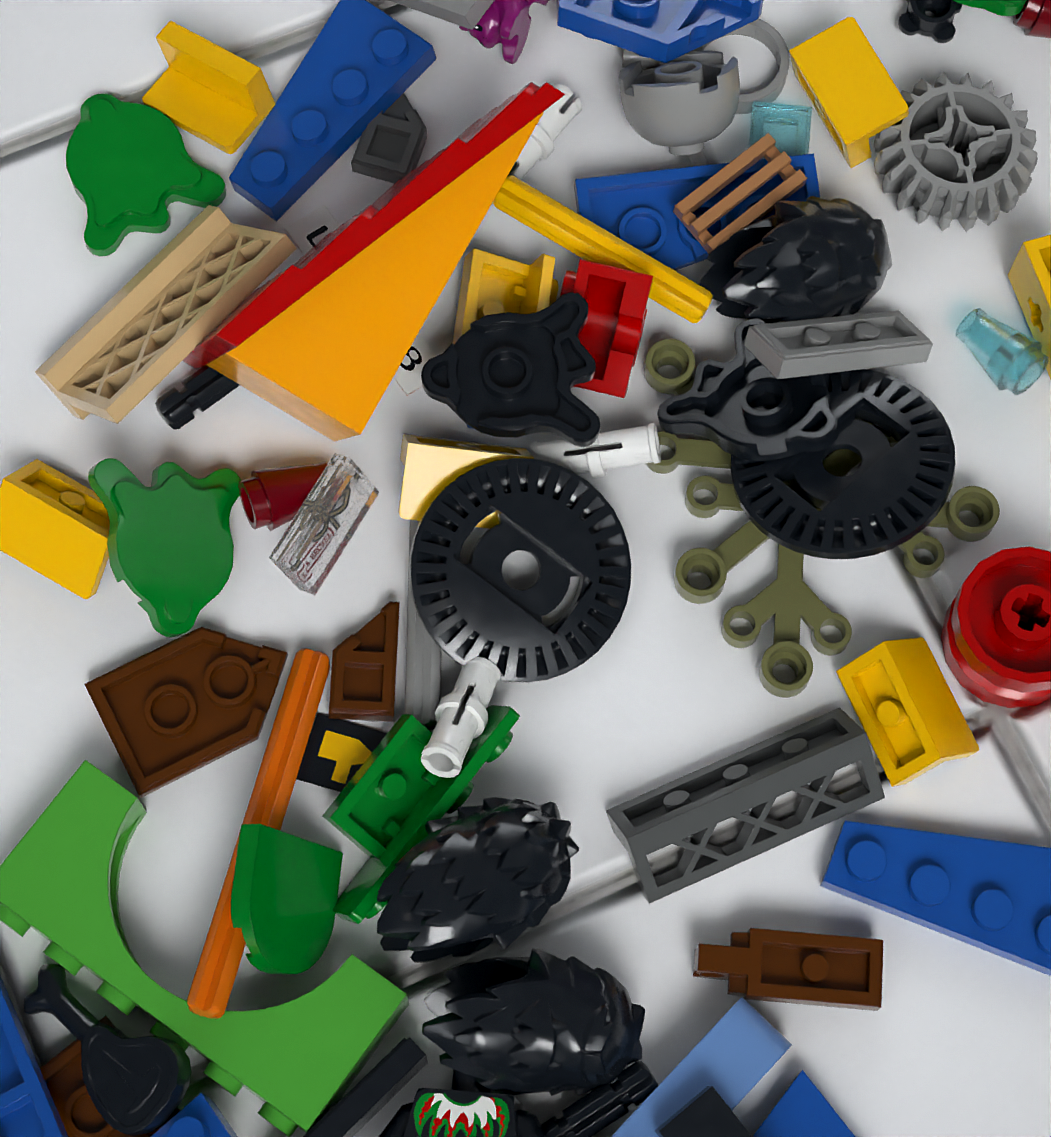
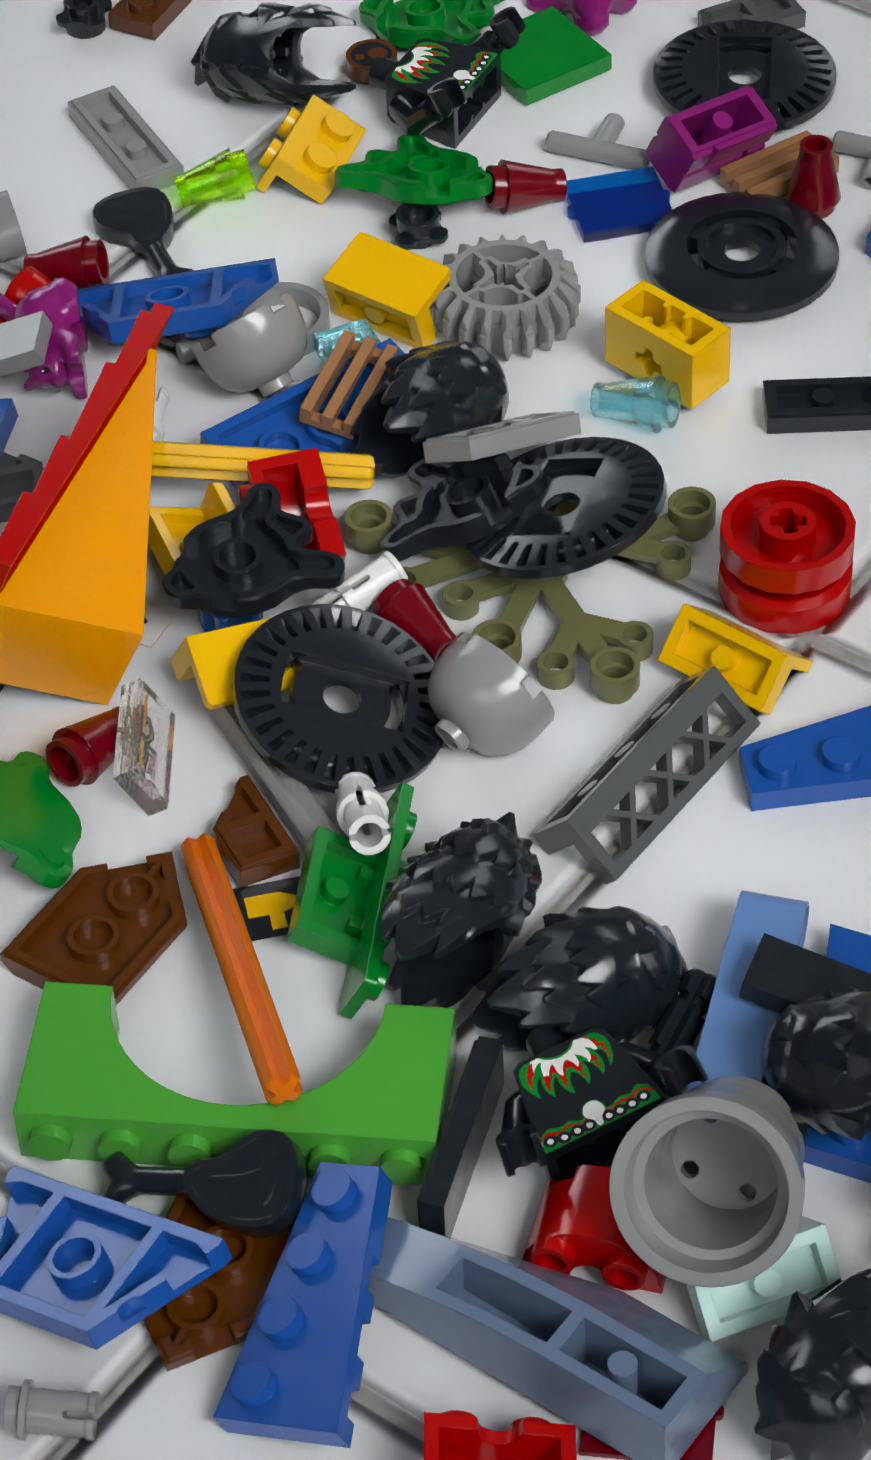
camera: 25 degrees left, 25 degrees down
green tile [231,824,343,974] -> none
reddish brown hinge [693,928,883,1011] -> none
none -> dark red cone [372,579,457,663]
none -> light grey cylinder [428,632,555,756]

